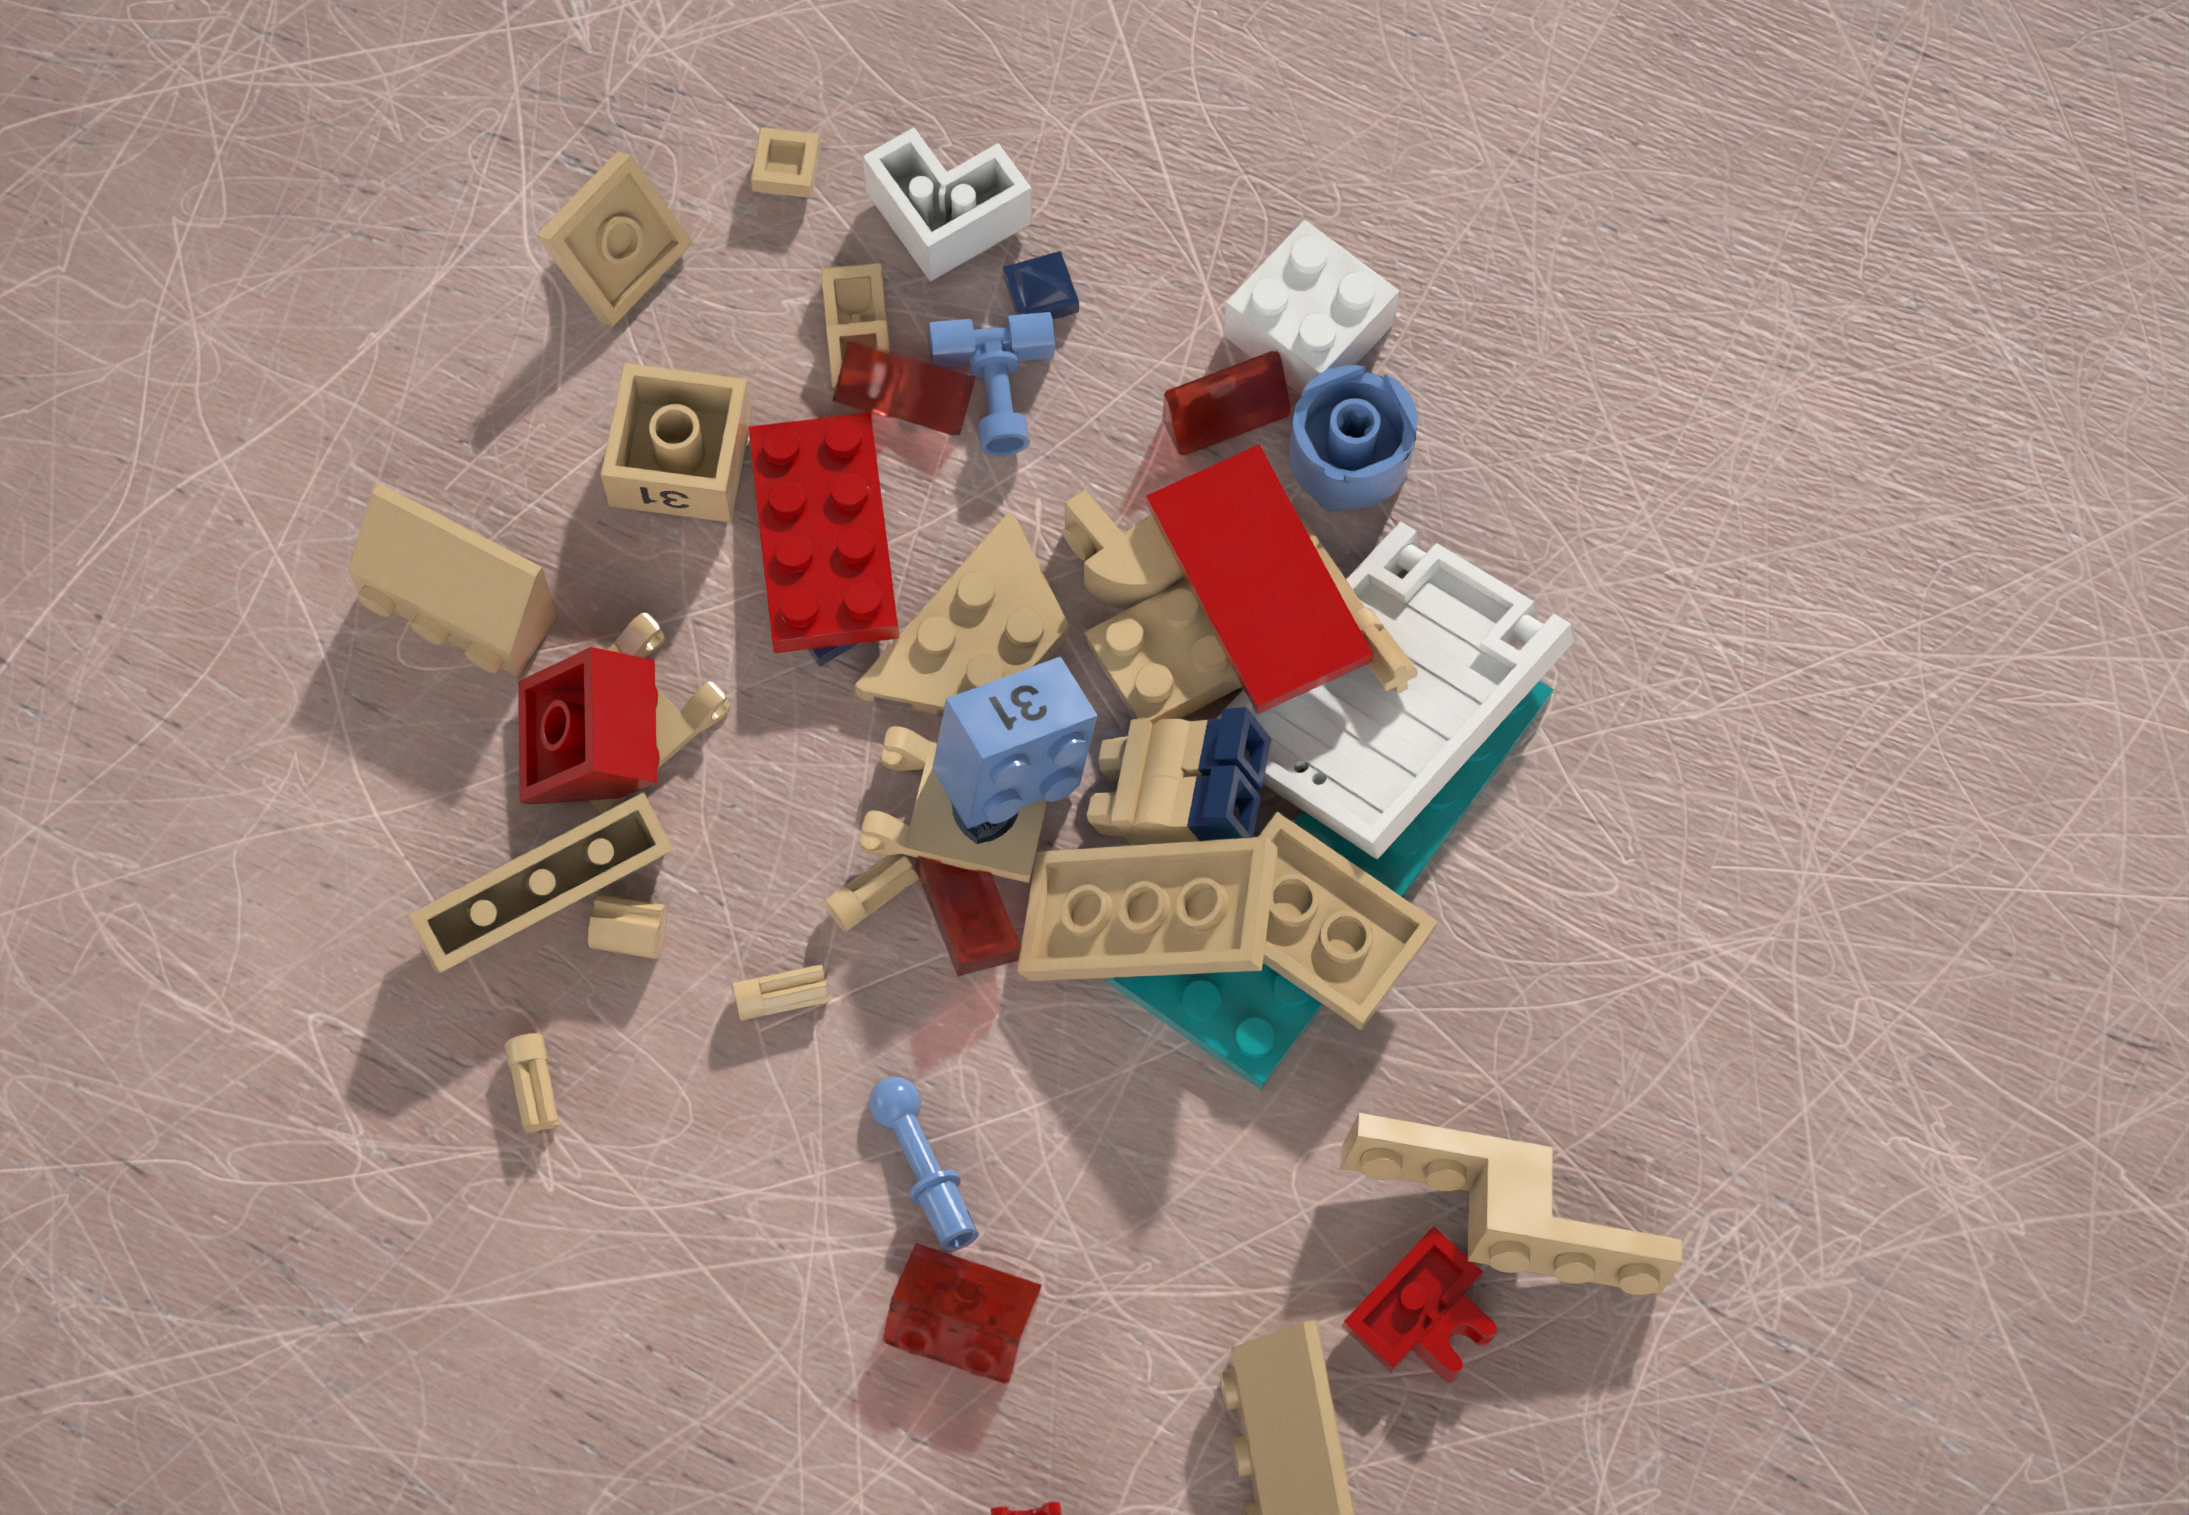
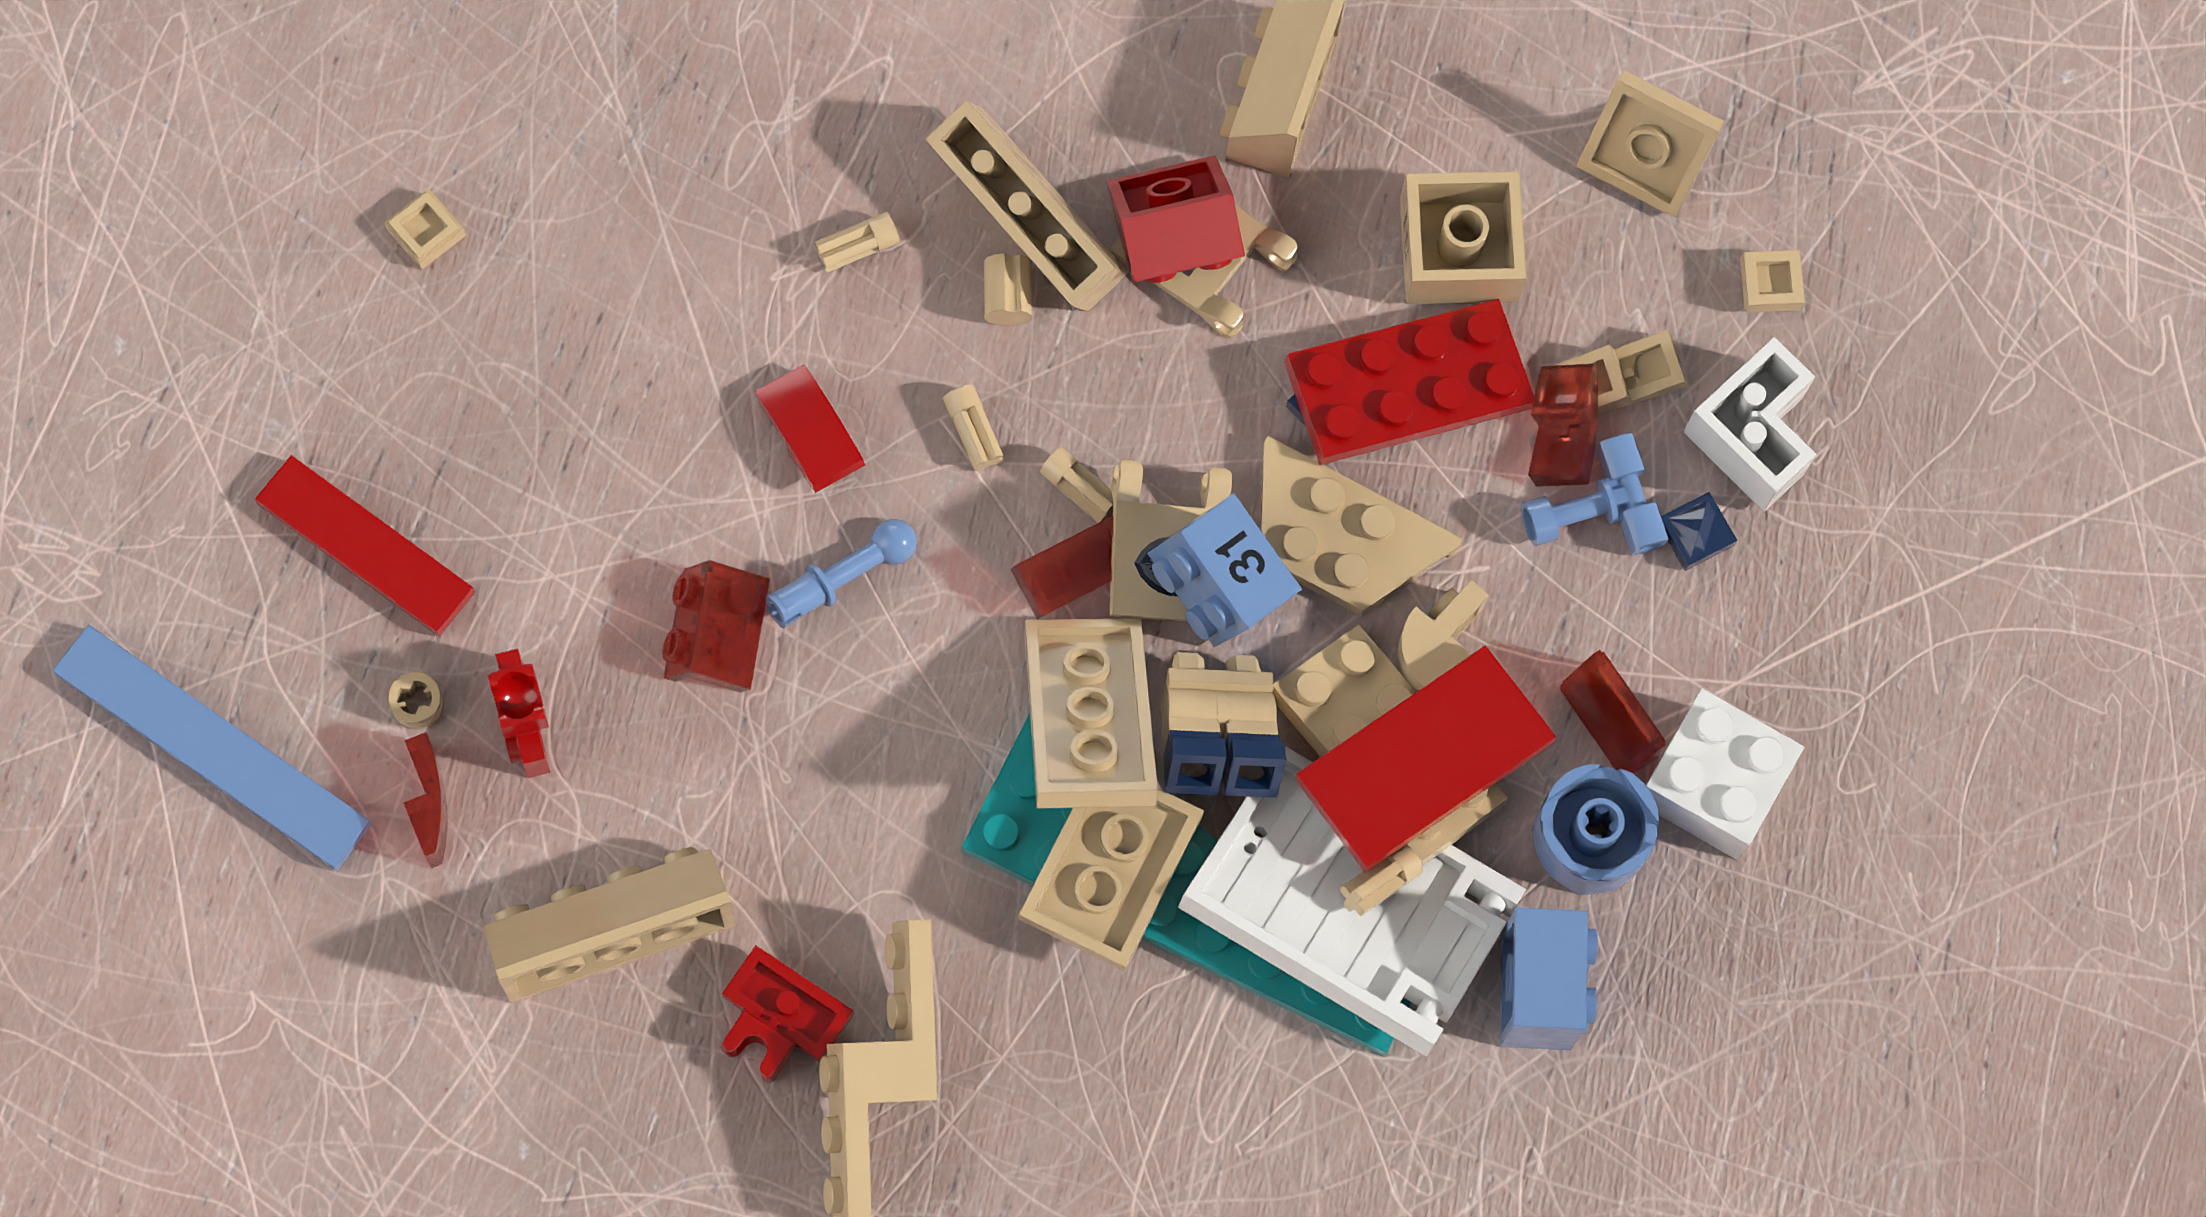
camera: 75 degrees right, 5 degrees up
none -> red slope [755,364,865,493]
none -> medium blue brick [1499,907,1598,1050]

